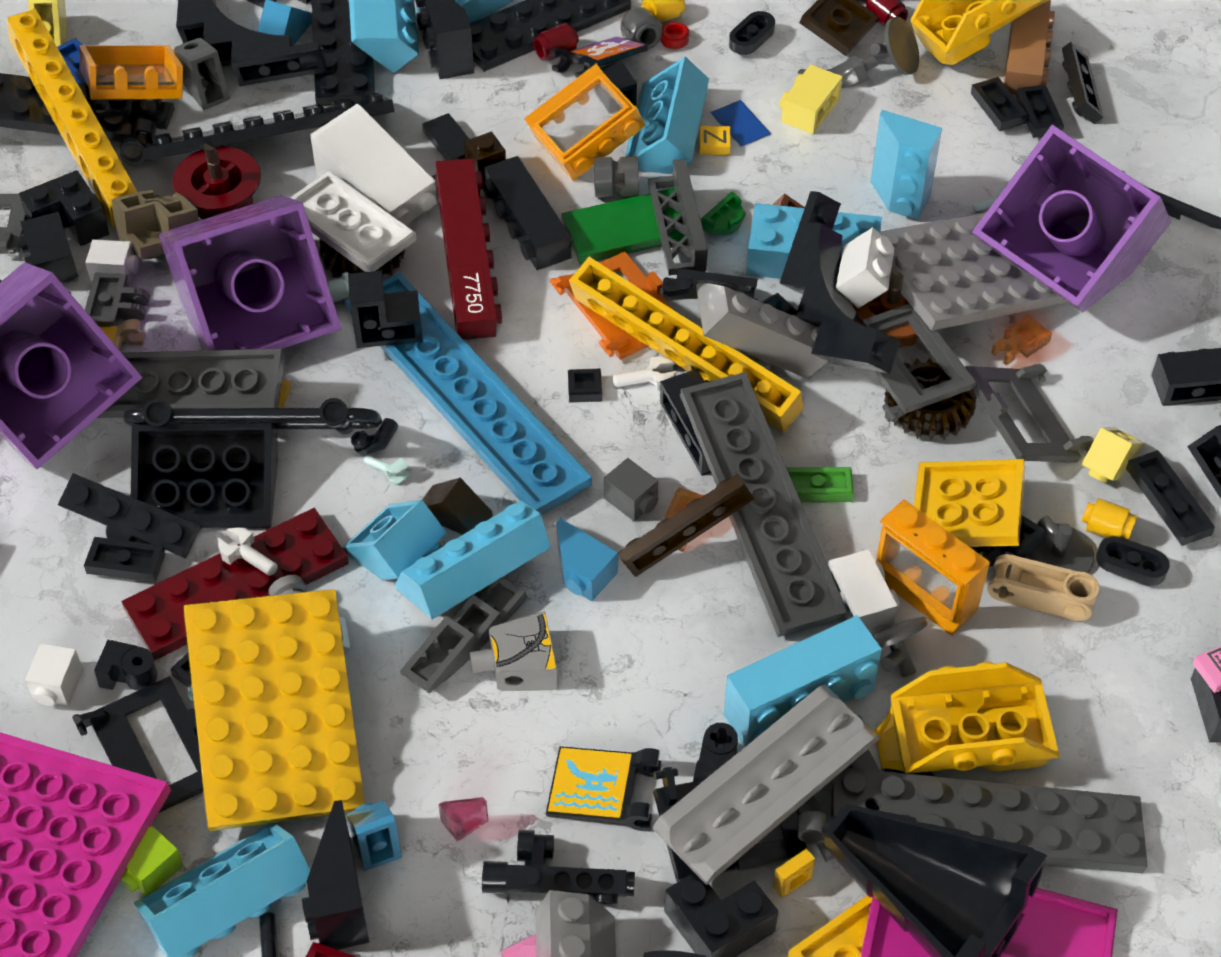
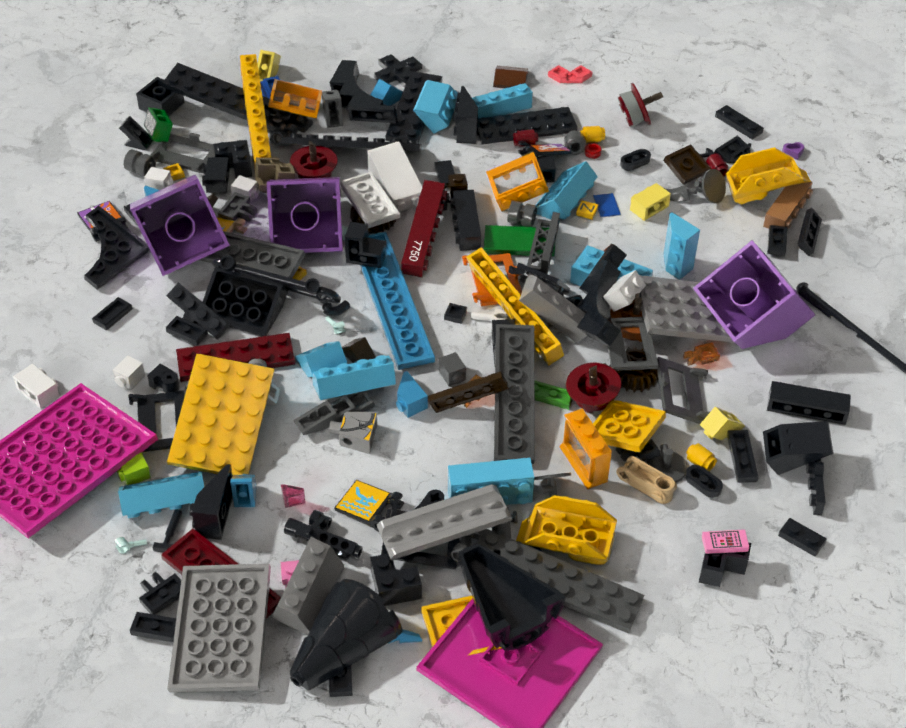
camera: 20 degrees right, 5 degrees down
white bar [218,528,278,576] -> none
green tile [700,191,746,235] -> none
yellow tile [773,848,815,898] -> none
white brick [828,549,900,633] -> none
black plate [971,77,1028,131] -> none
none -> dark red piece [566,362,621,413]

